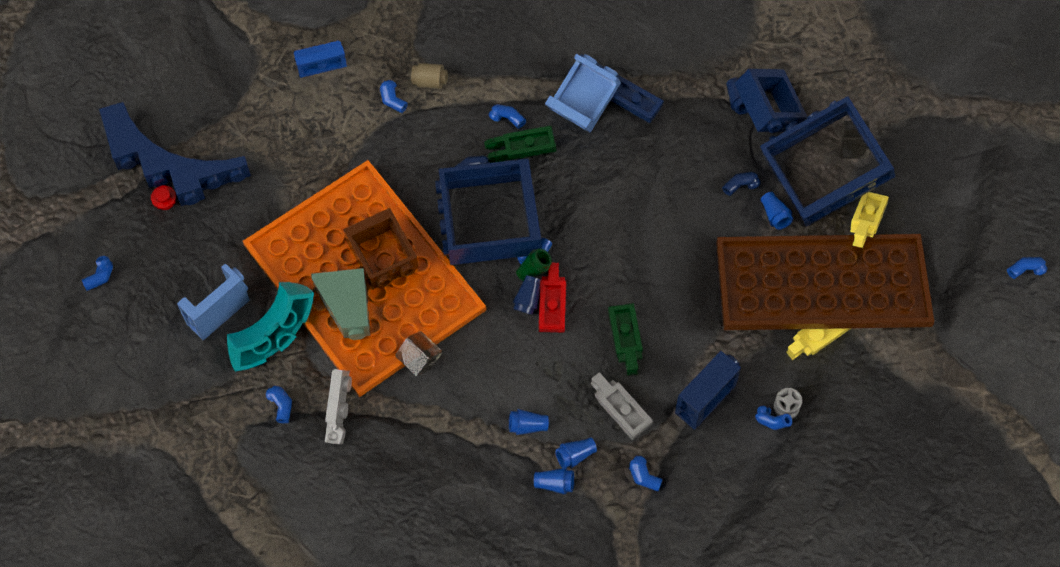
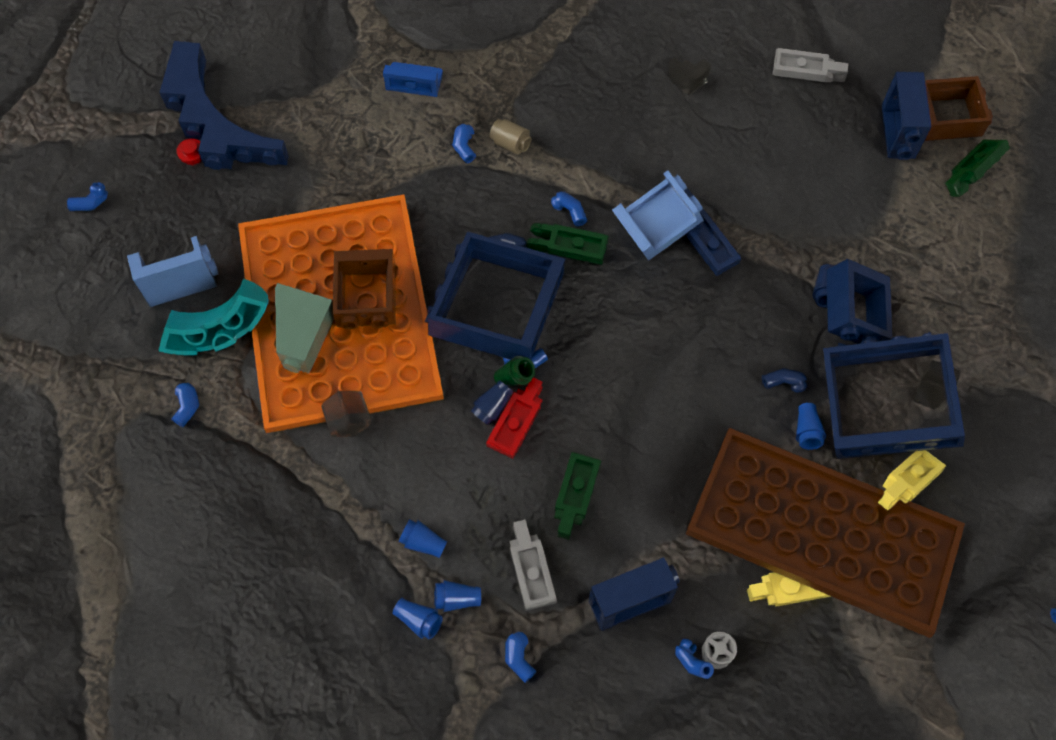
camera: 25 degrees right, 0 degrees up
light grey hinge [325,369,352,444] -> none

